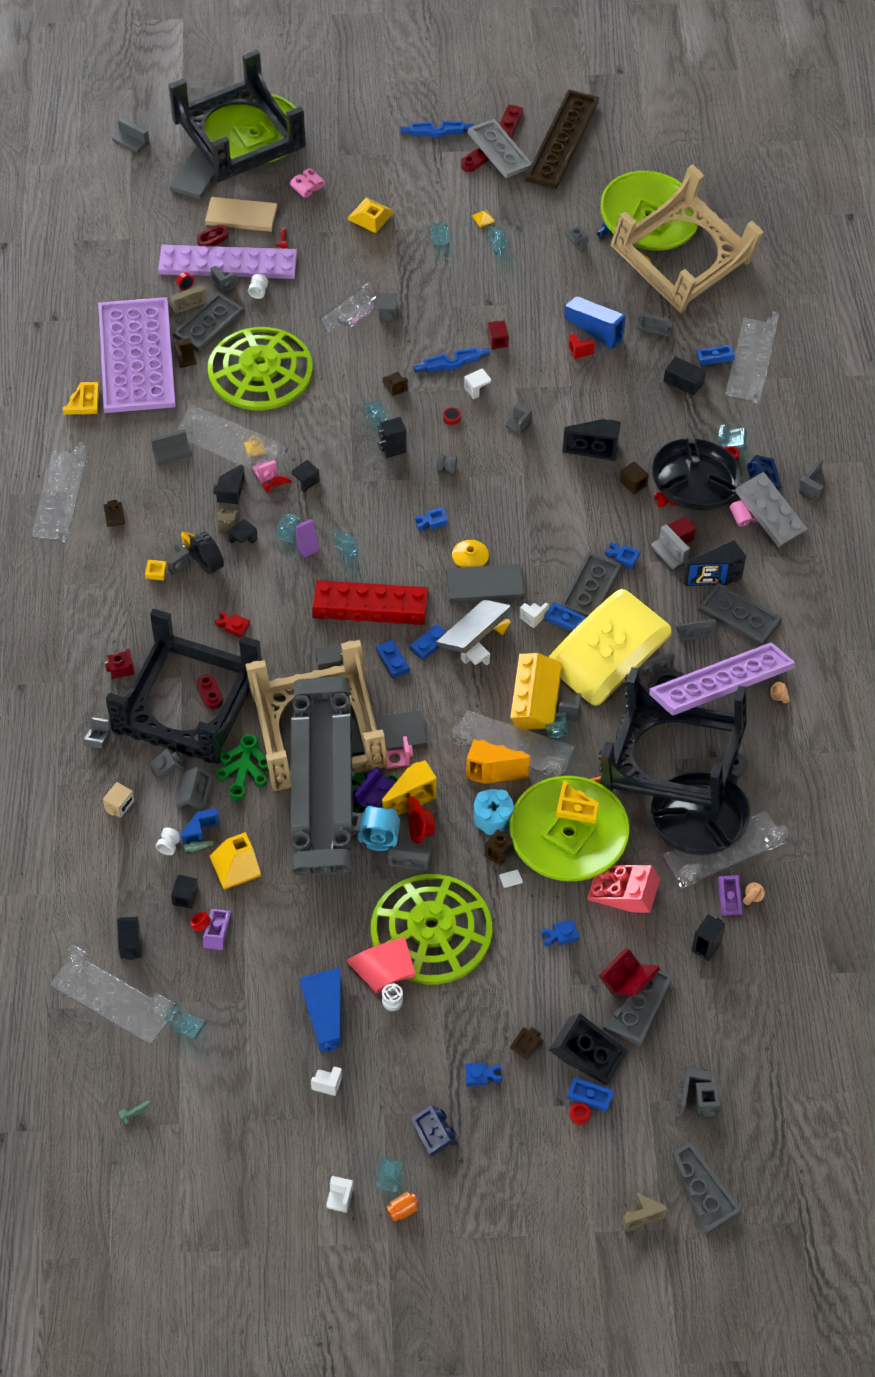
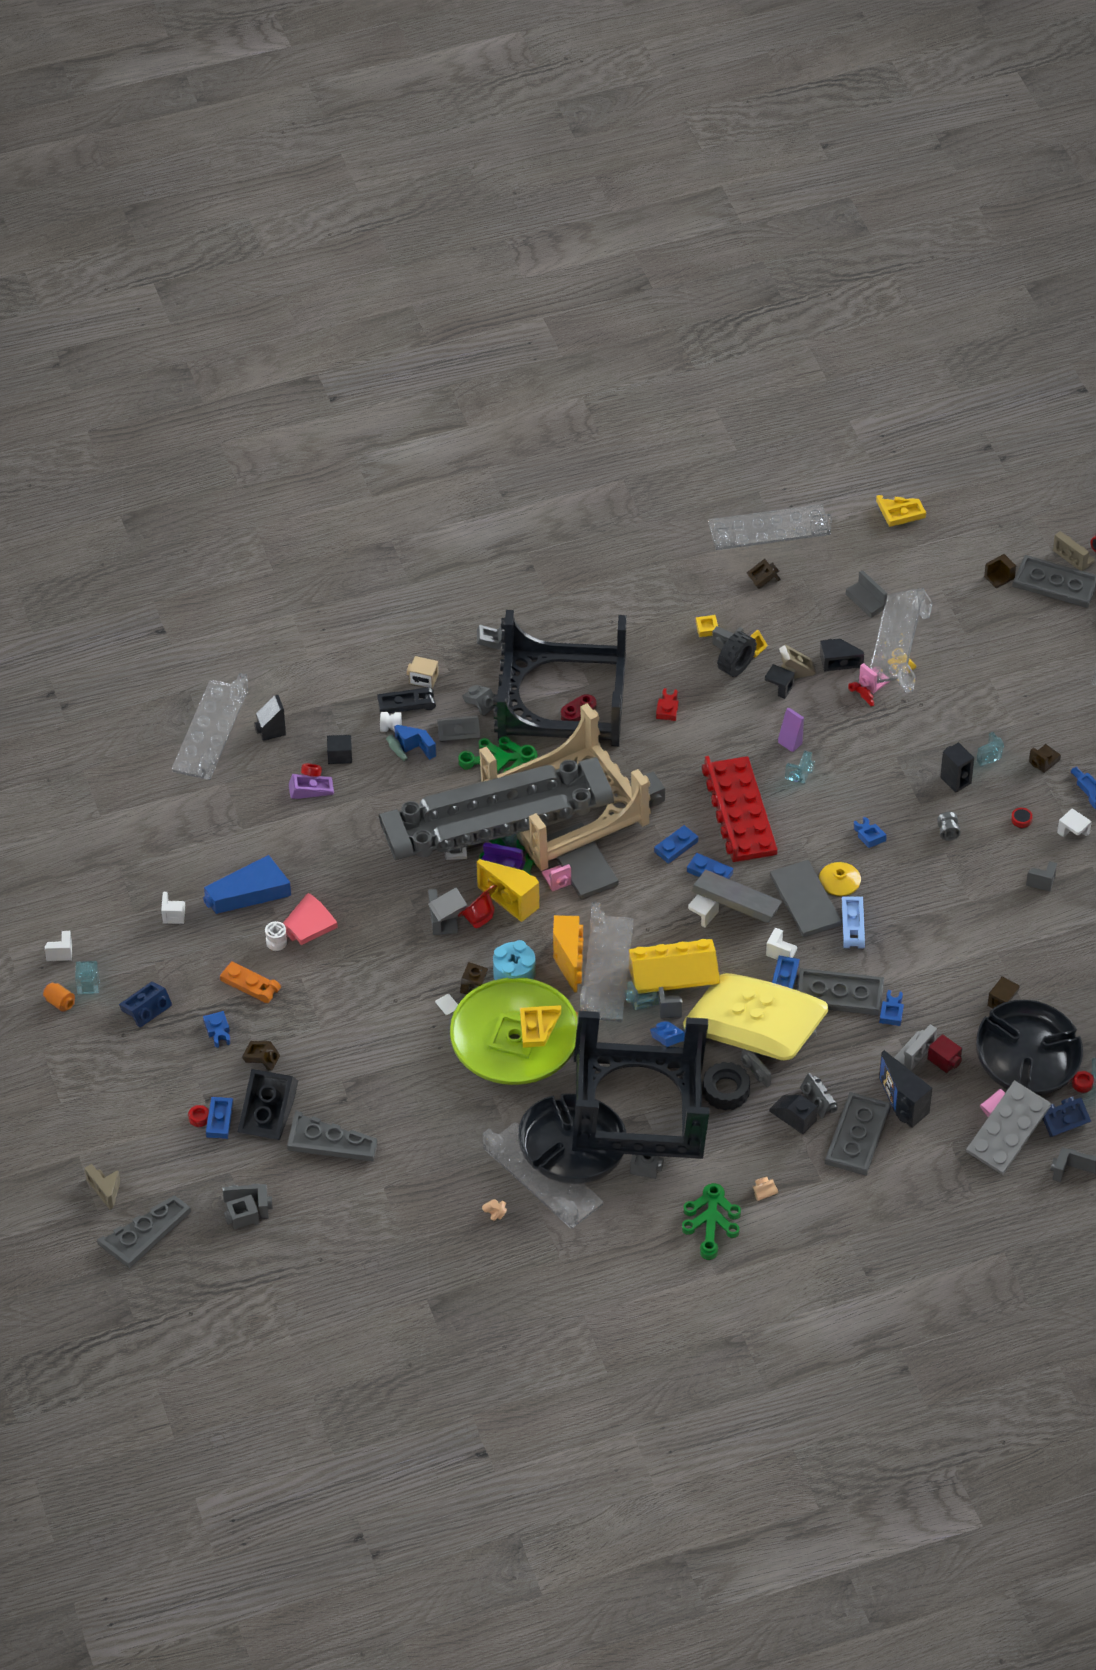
camera: 75 degrees right, 5 degrees down
lavender plate [98,297,176,413] -> none
dark red brick [104,648,135,679] -> none
sand green piece [118,1099,151,1124] -> none
clear light blue bracket [164,1002,206,1040] -> none
lime dish [208,327,313,410] -> none
yellow slope [209,832,261,890] -> none
clear light blue bracket [275,514,301,542] -> none
black panel [292,460,320,492] -> none
medium azure brick [358,806,400,851] -> none
lime dish [371,874,492,984] -> none
yellow slope [493,618,510,635] -> none
blue plate [541,919,579,946] -> none
black slope [562,419,621,461] -> none
coral slope [587,865,660,913] -> none
dark red bracket [599,948,660,997] -> none
lavender plate [649,643,795,716] -> none
black piece [691,914,725,961] -> none
medium lavender slope [717,875,743,916] -> none
none -> orange plate [220,961,281,1003]
none -> black plate [377,687,436,715]
none -> light grey slope [428,888,467,921]
none -> blue plate [650,1021,685,1047]
none -> green plant [682,1183,741,1260]
none -> black slope [769,1095,818,1134]
none -> light blue plate [842,897,865,948]

